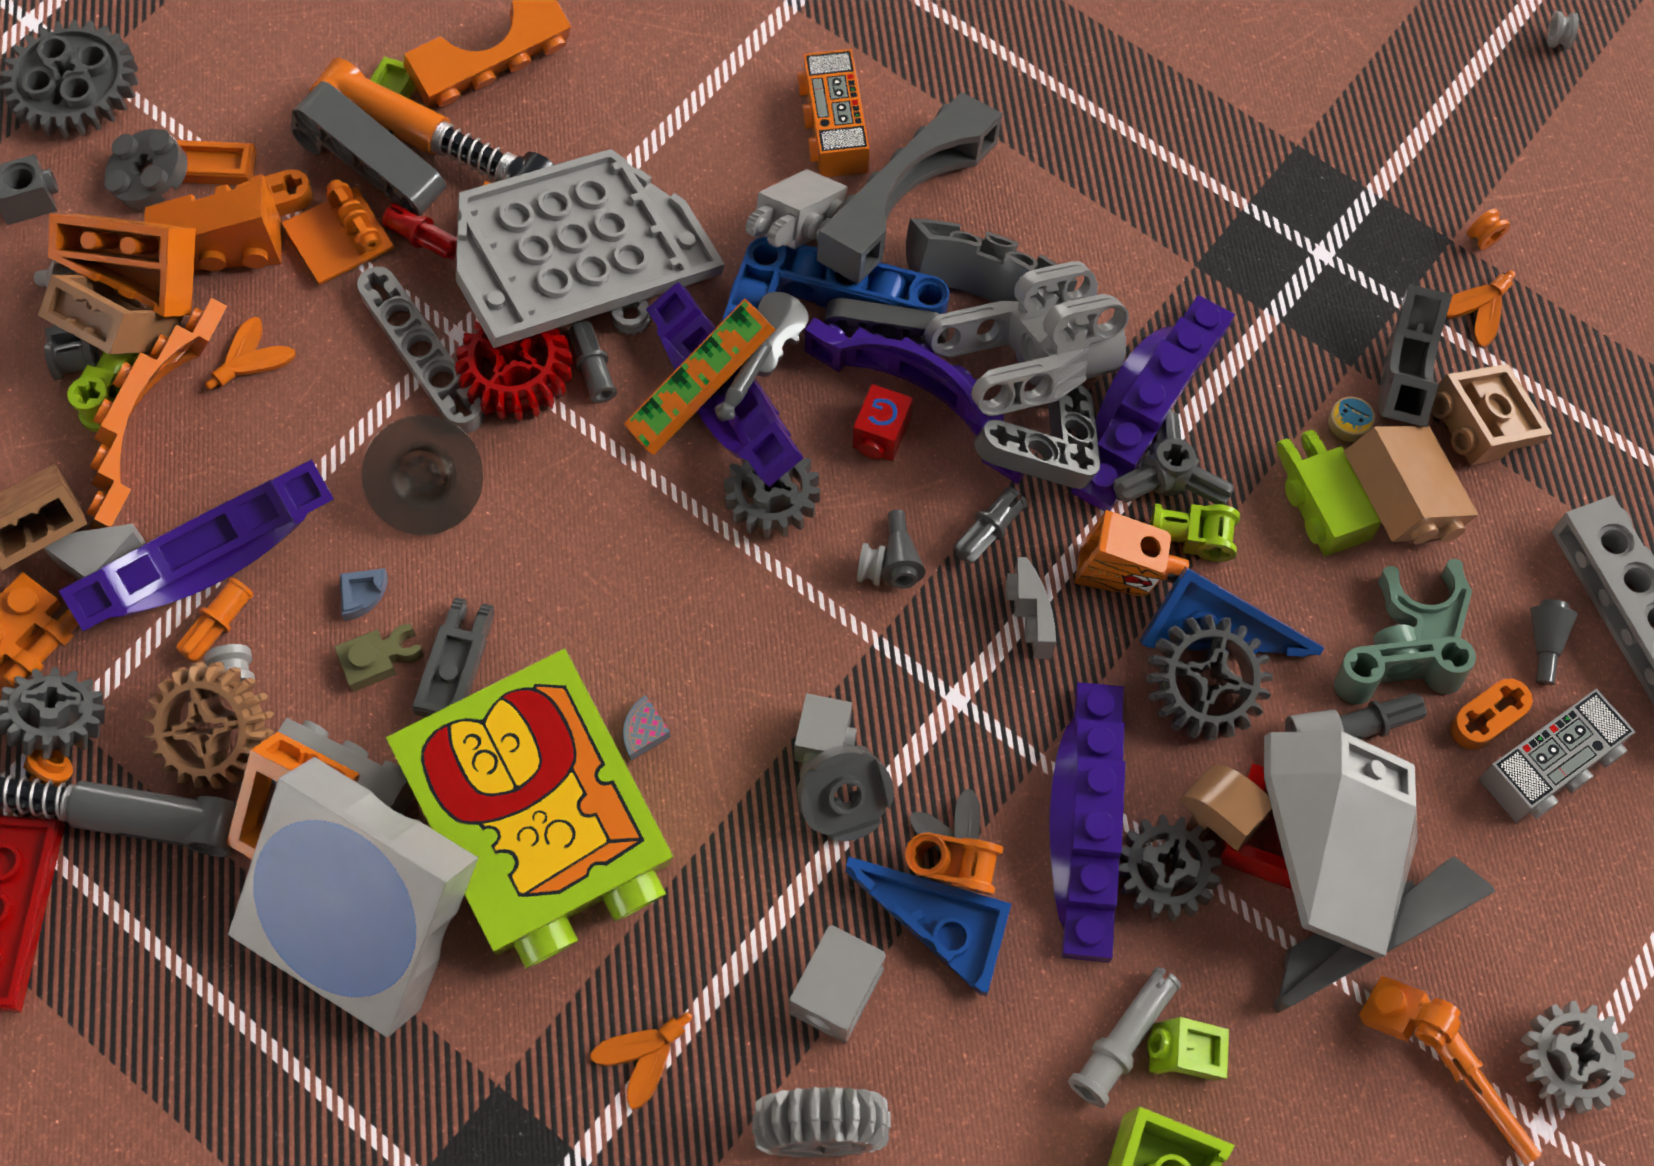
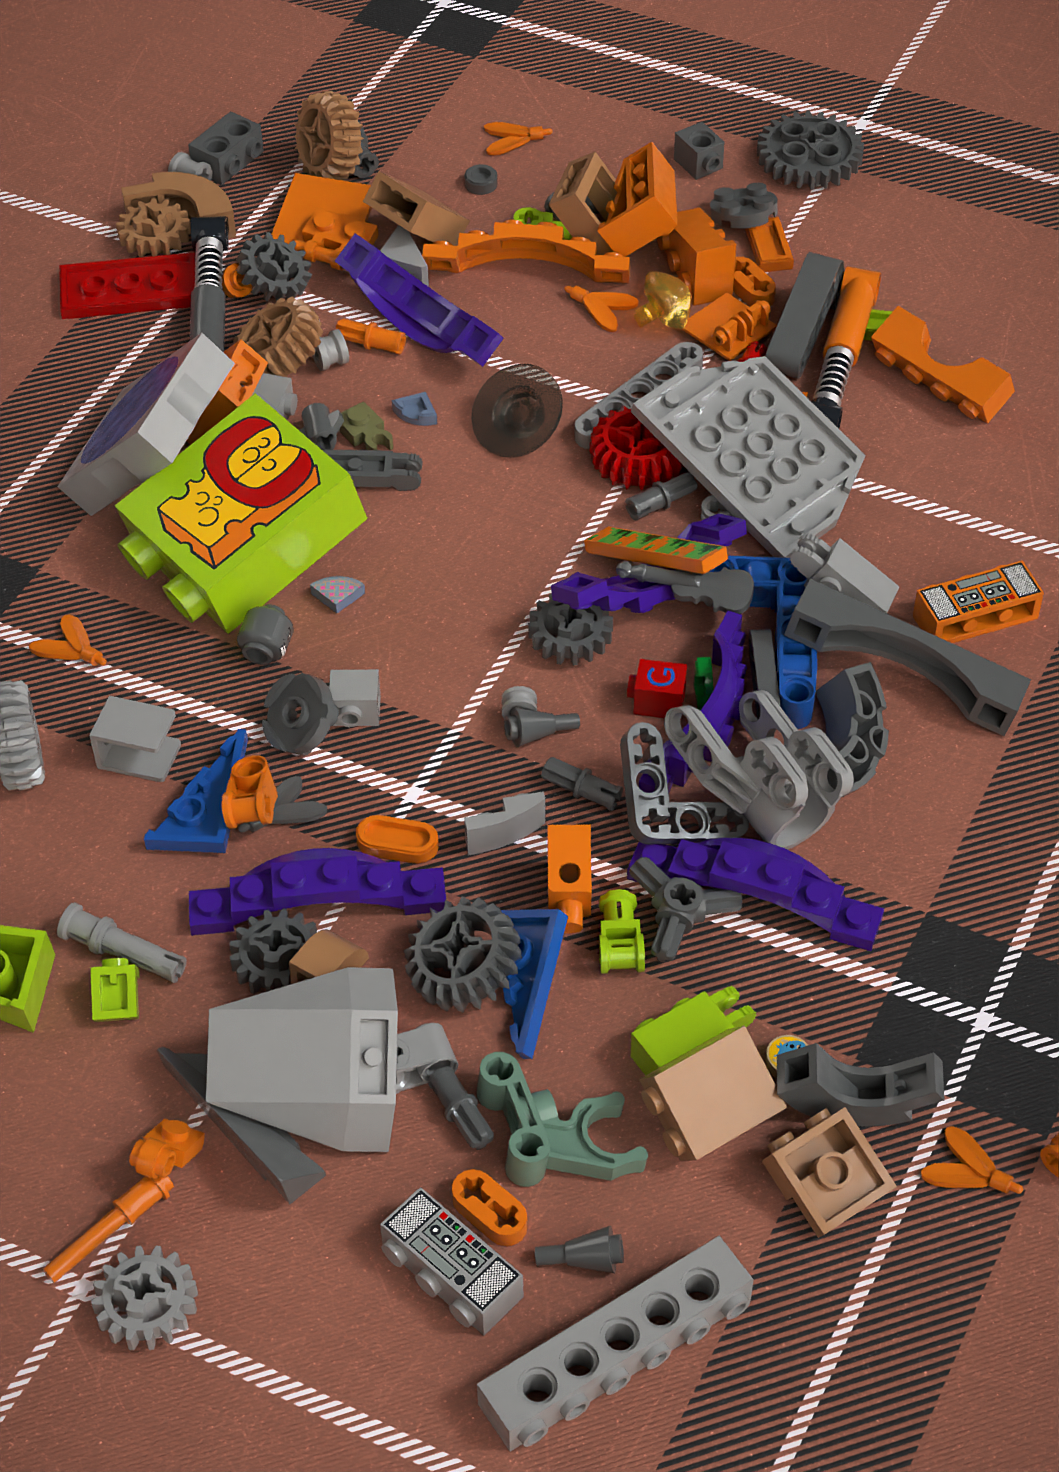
camera: 80 degrees right, 15 degrees down
none -> dark grey head [237,604,294,665]
none -> dark grey piece [299,403,344,450]
none -> orange tile [356,815,439,864]
none -> clear yellow piece [633,271,692,329]
none -> green tile [693,657,714,710]

